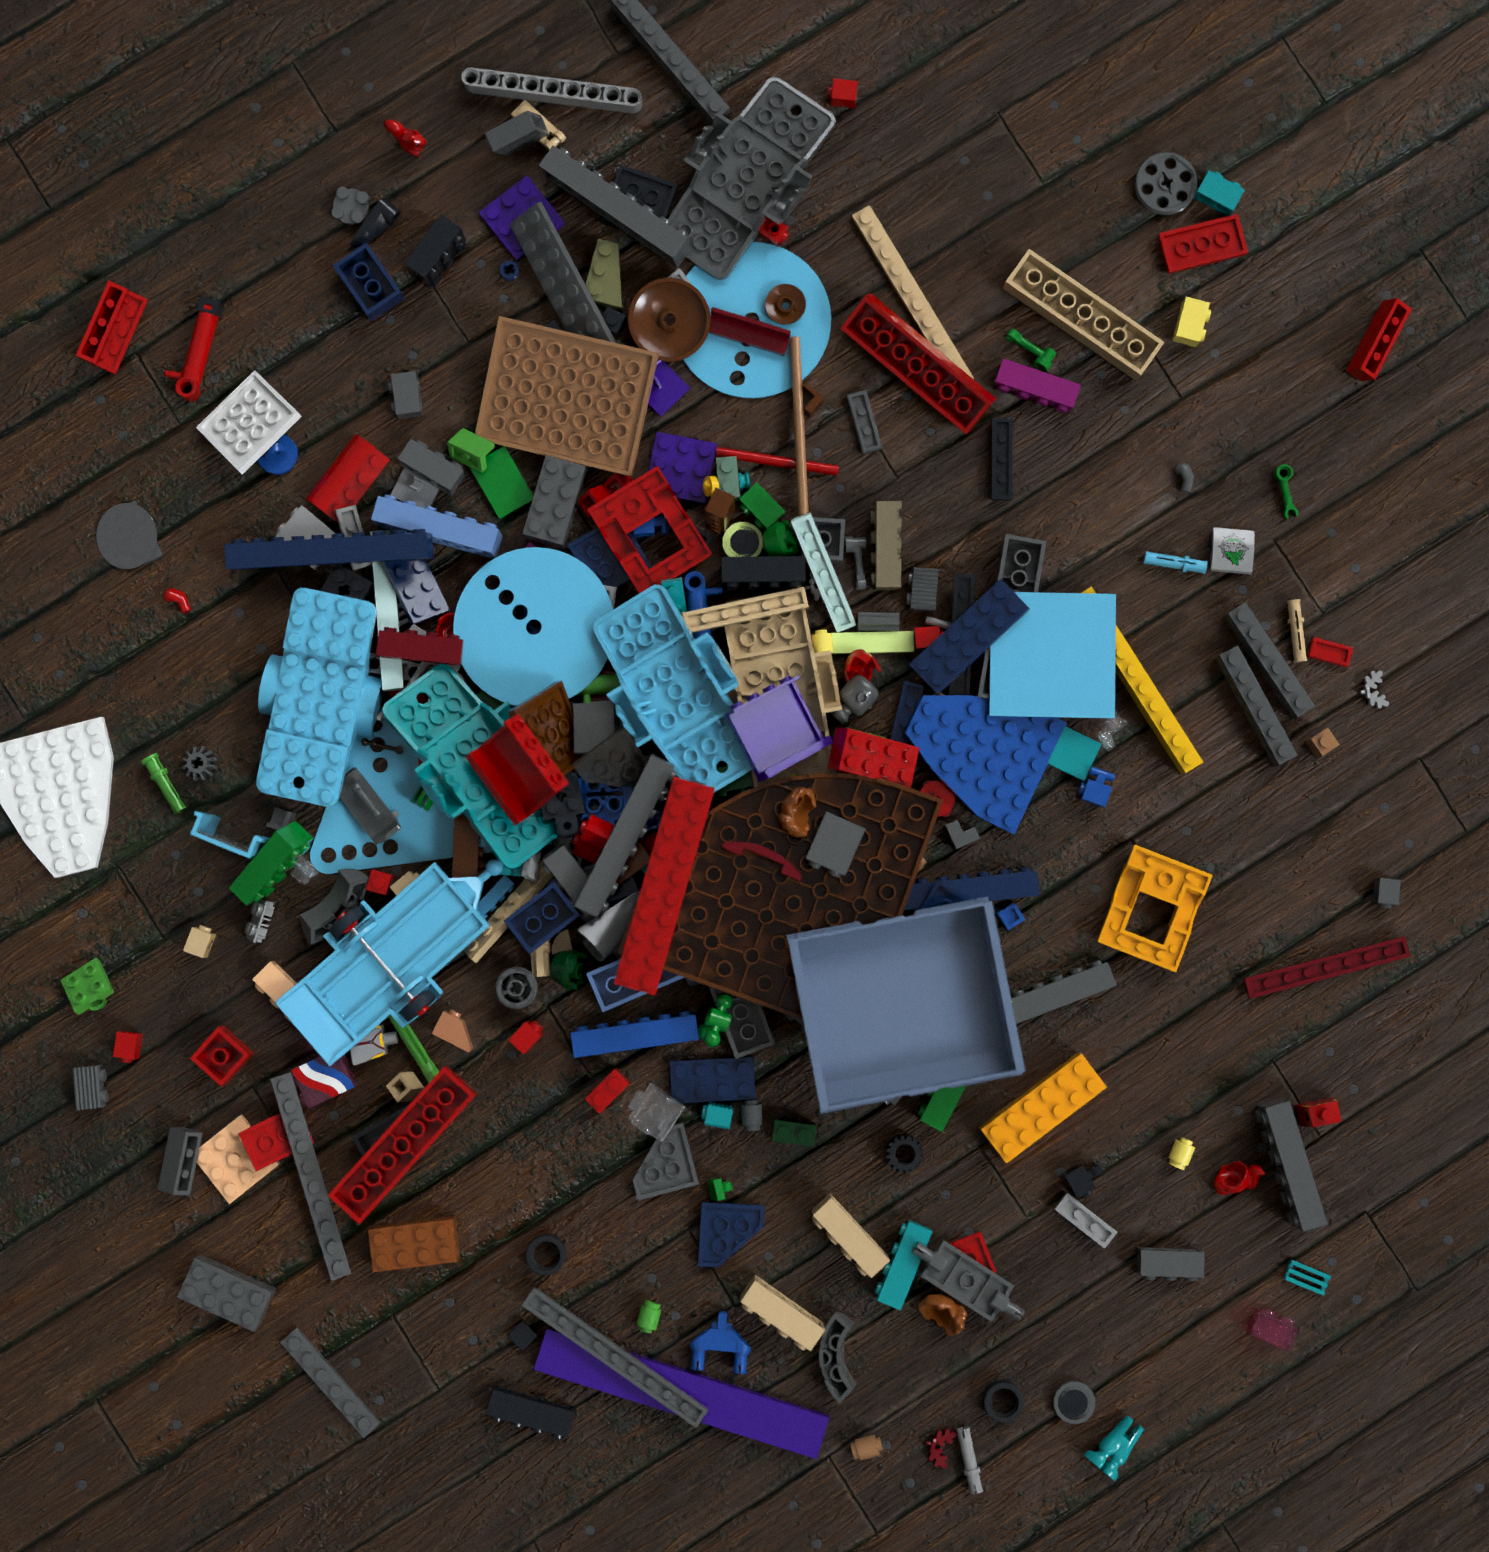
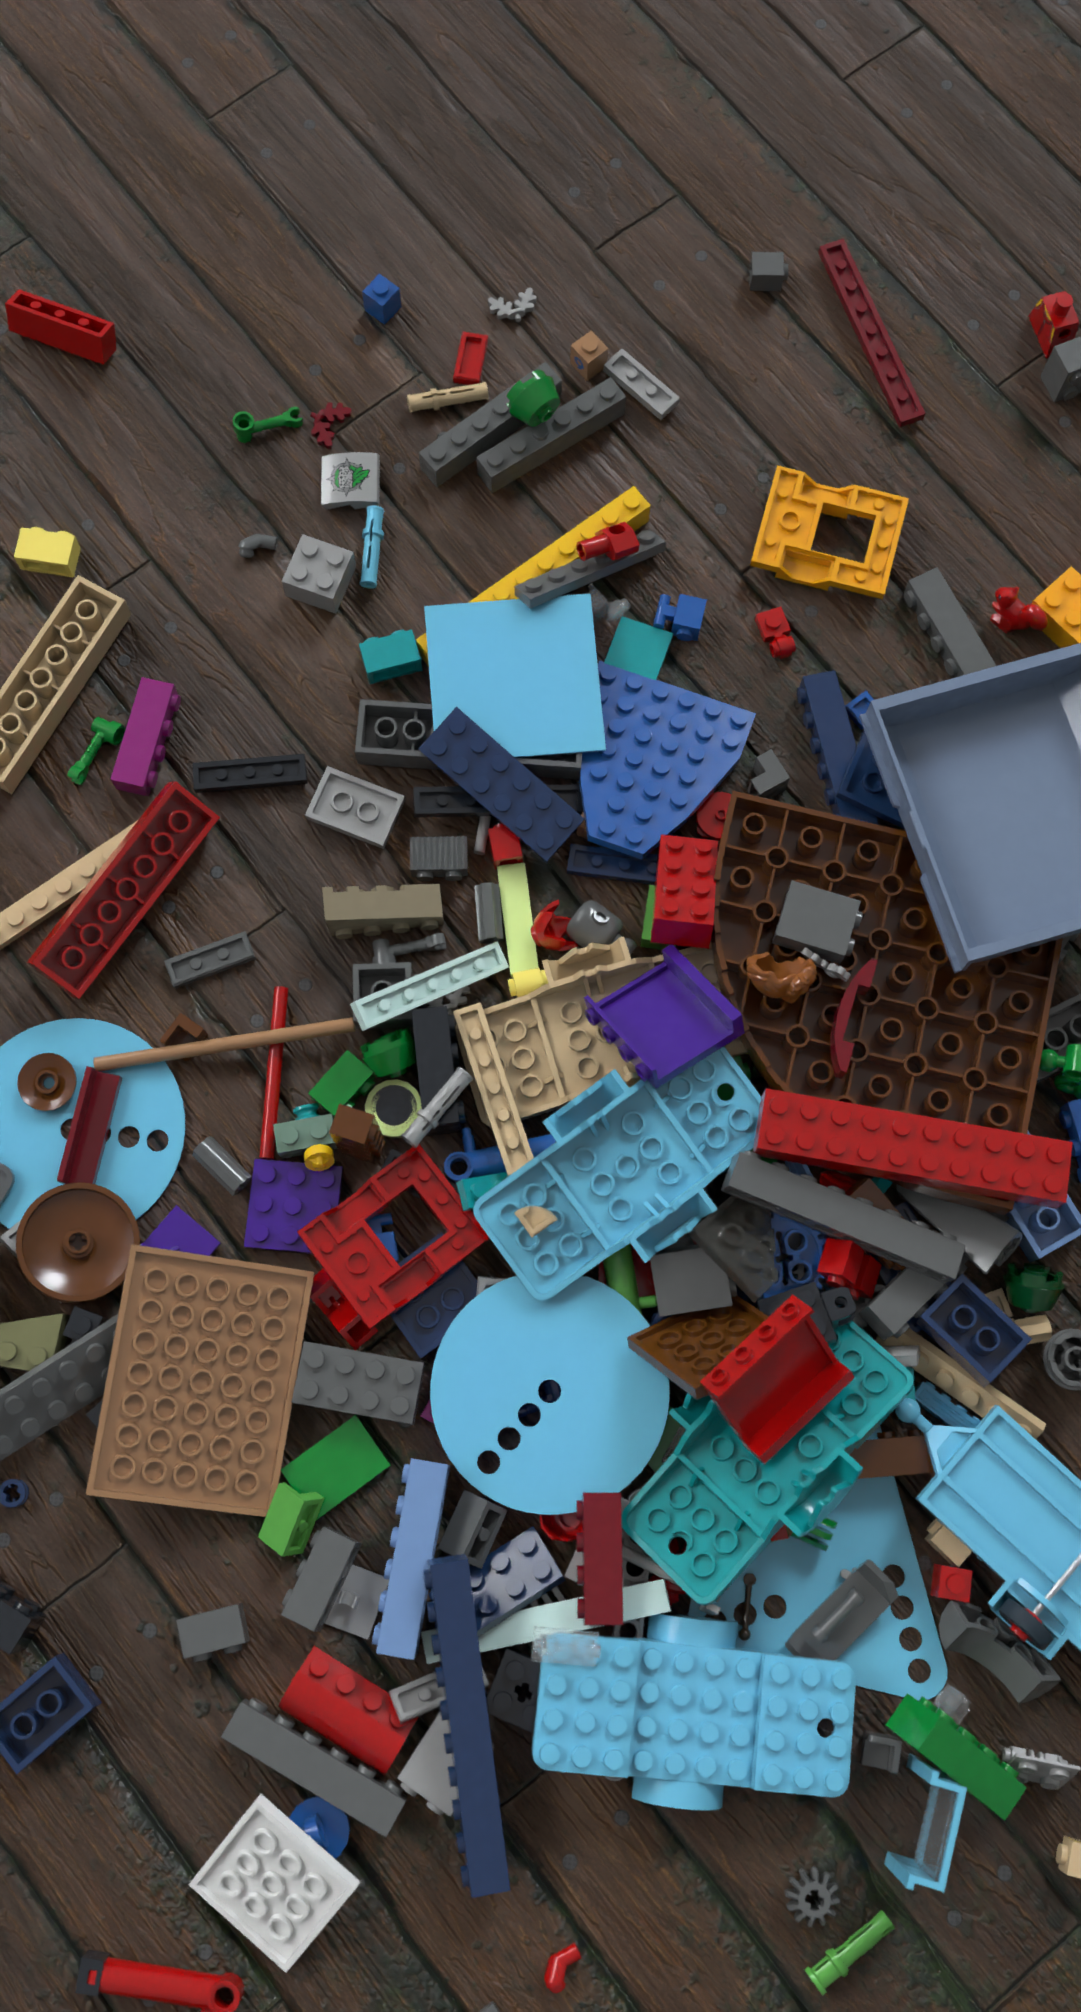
camera: 95 degrees left, 10 degrees down
none -> dark grey axle [192,1136,252,1196]
none -> dark grey brick [221,1697,407,1837]
none -> light grey brick [282,534,356,614]
none -> light grey plate [305,766,406,849]
none -> dark red animal [310,402,352,449]
none -> teal brick [359,629,422,685]
none -> blue brick [362,274,401,325]
none -> light grey pin [401,1067,473,1148]
none -> dark grey brick [438,1490,508,1569]
none -> green cone [506,370,560,427]
none -> dark grey plate [514,529,666,609]
none -> tan tile [514,1206,558,1238]
none -> clear hinge [531,1626,601,1667]
none -> red piece [576,522,640,561]
none -> light grey plate [603,348,680,420]
none -> red plate [755,607,796,659]
none -> light grey animal [801,947,851,982]
none -> red animal [990,587,1048,633]

